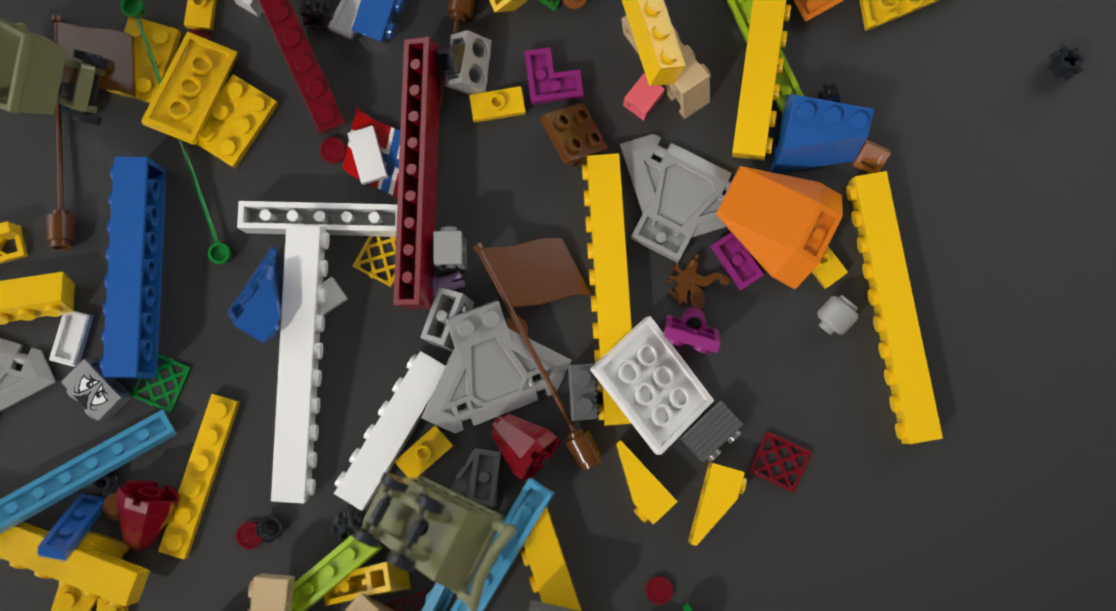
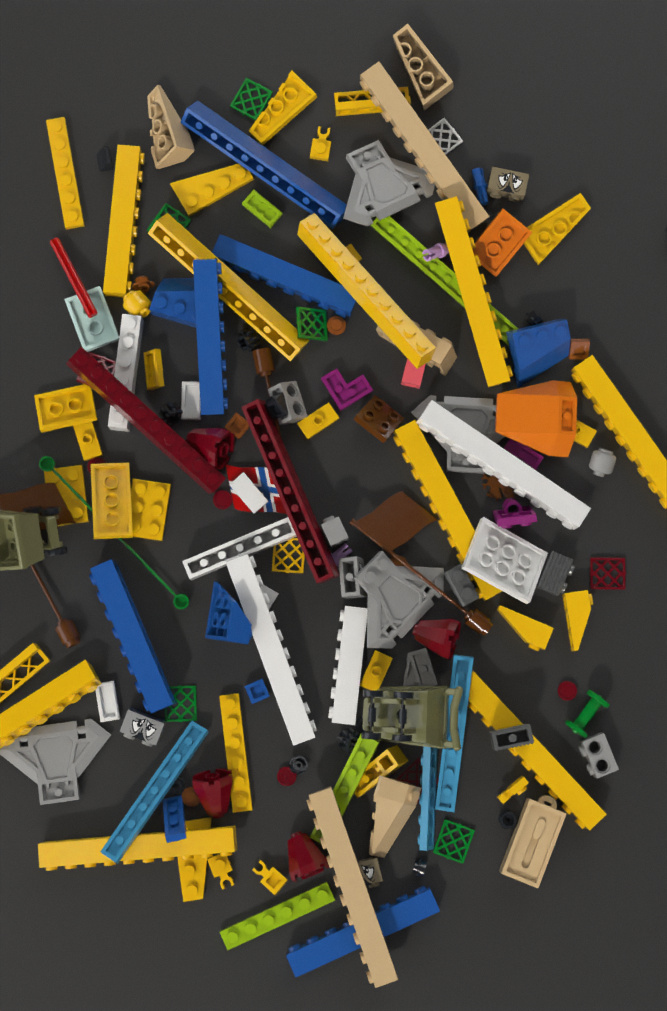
camera: 30 degrees left, 0 degrees up
none -> dark red cone [186,428,235,470]
none -> dark orange plate [224,412,250,440]
none -> blue plate [244,679,270,704]
none -> white brick [416,400,591,530]

